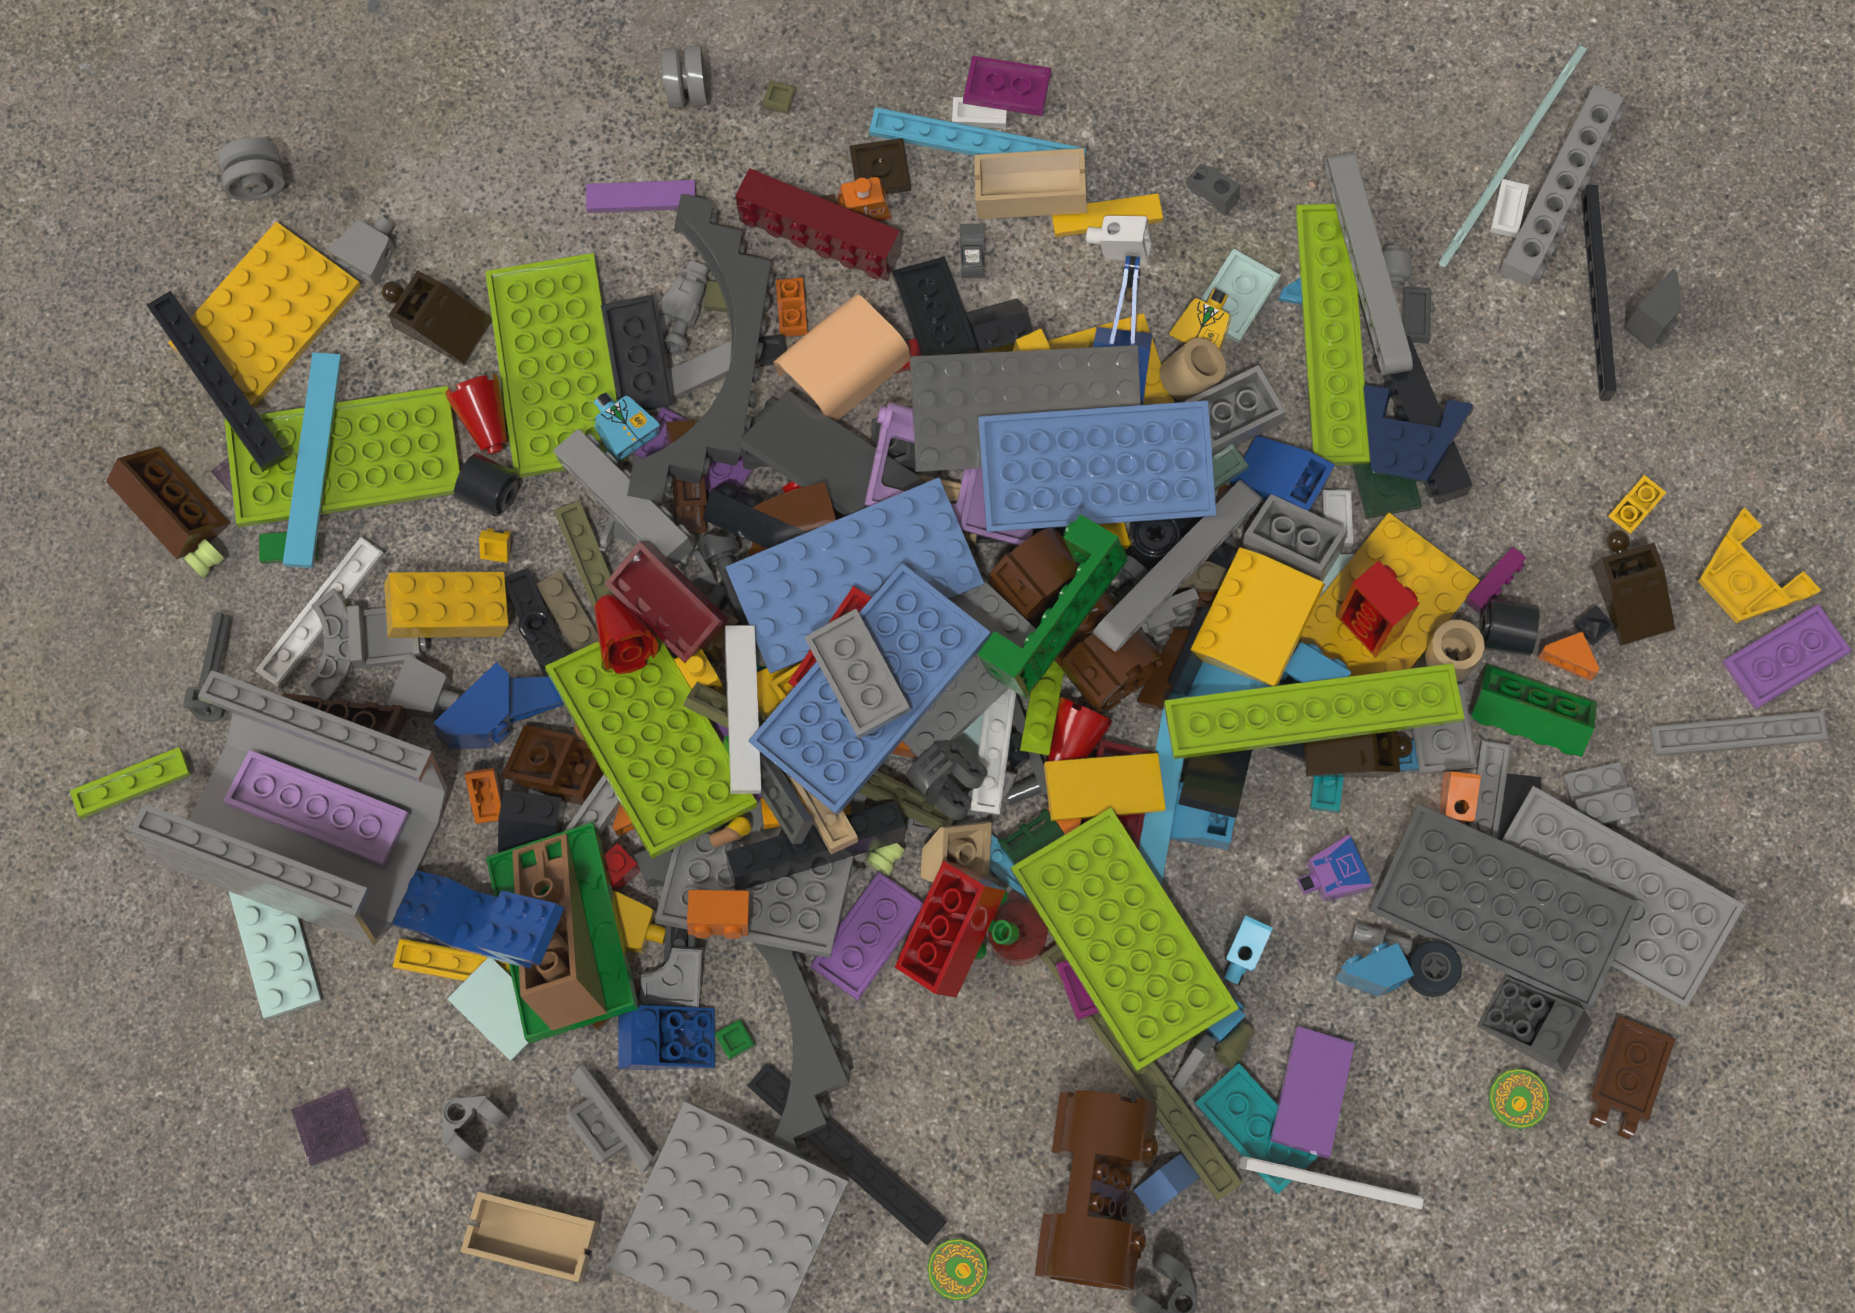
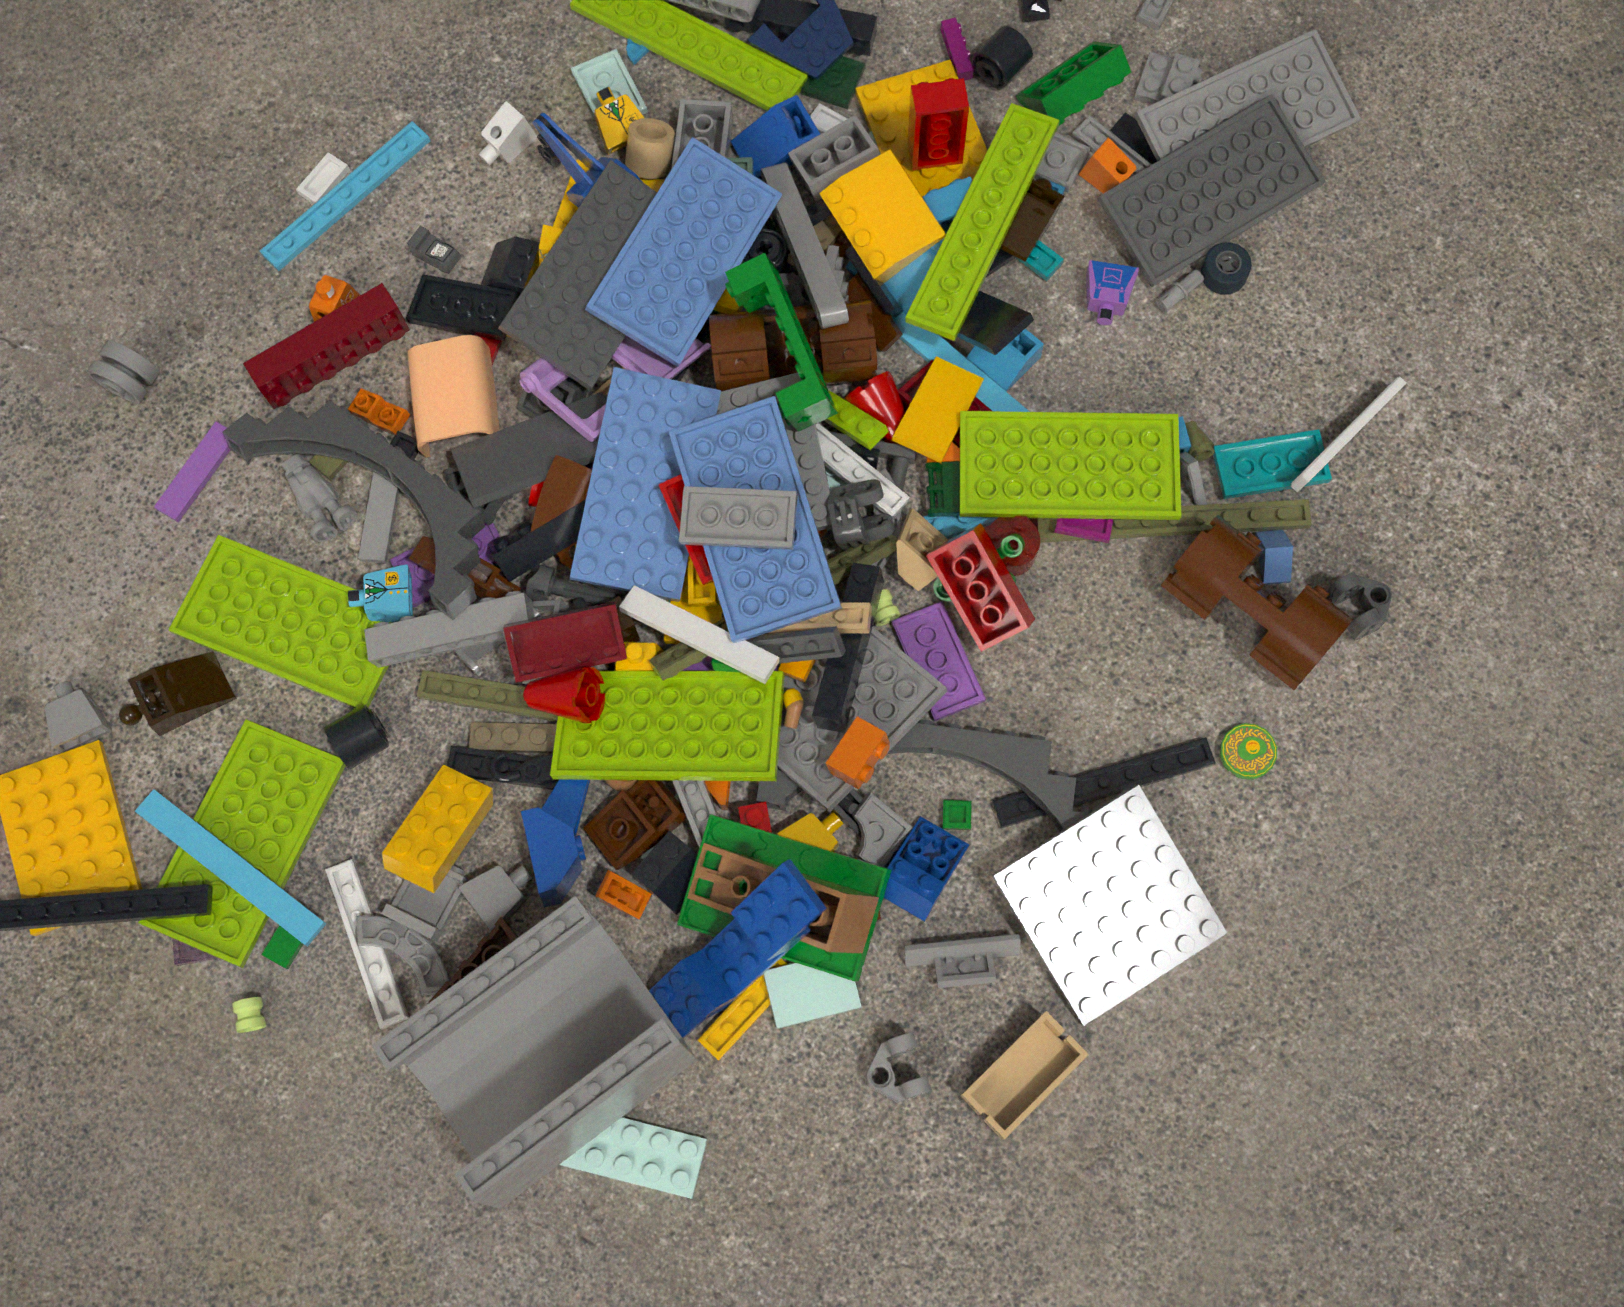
camera: 55 degrees left, 0 degrees up
lime plate [69,747,191,819] -> none
reddish brown slope [106,446,230,559] -> none
dark grey piece [183,612,231,722] -> none
lavender plate [223,750,409,867] -> none
clear purple tile [291,1087,369,1166] -> none
red cone [445,374,508,455] -> none
yellow tile [479,528,511,563] -> none
black tile [601,294,675,411] -> none
olive tile [762,80,796,115] -> none
dark brown tile [849,138,911,194] -> none
magenta tile [963,55,1052,116] -> none
tan piece [974,148,1087,219] -> none
yellow tile [1051,193,1163,238] -> none
dark grey leg [1186,164,1240,216] -> none
medium azure torso [1224,915,1273,986] -> none
medium lavender tile [1270,1026,1355,1159] -> none
dark azure slope [1336,942,1414,997] -> none
tan piece [1425,620,1485,681] -> none
dark grey slope [1477,975,1592,1074] -> none
tile [1488,1068,1550,1129] -> none
orange slope [1537,632,1599,681] -> none
reddish brown tile [1588,1016,1675,1140] -> none

